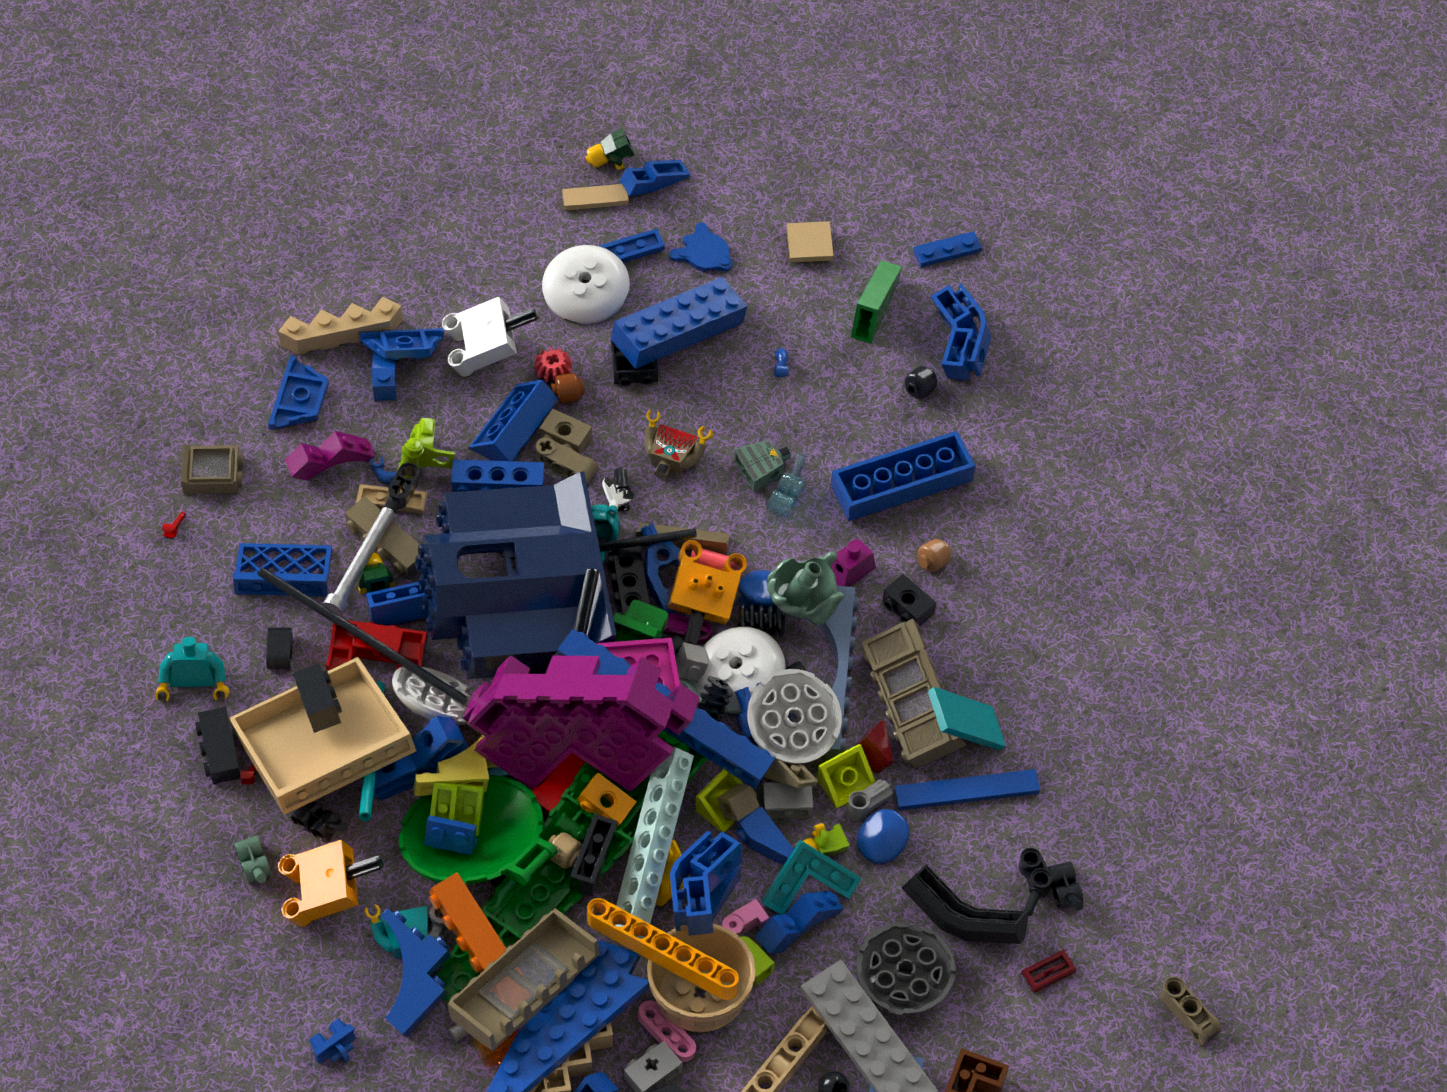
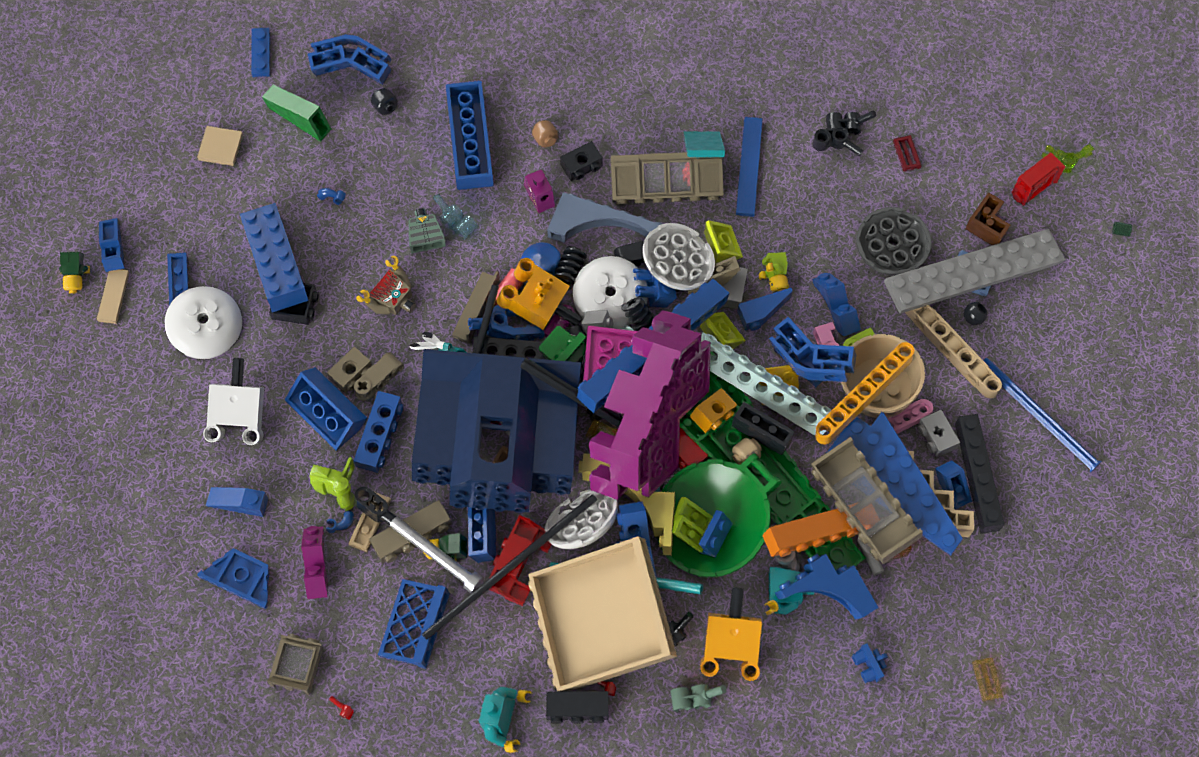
camera: 75 degrees left, 10 degrees up
black beam [266,627,293,669] -> none
tan brick [278,297,403,355] -> none
black brick [292,663,342,733] -> none
blue wing [359,328,444,360] -> none
coral gear [534,346,572,384] -> none
dark orange head [551,373,584,404] -> none
green pin [555,813,588,842] -> none
black axle [614,467,631,511] -> none
blue tile [670,222,733,272] -> none
dark tan brick [716,784,760,821] -> none
teal plate [761,840,862,915] -> none
sand green piece [767,551,845,625] -> none
light grey piece [847,779,893,821] -> none
dark red slope [855,720,893,773] -> none
blue piece [857,809,910,864] -> none
black piece [901,864,1028,944] -> none
dark tan piece [1160,976,1222,1045] -> none

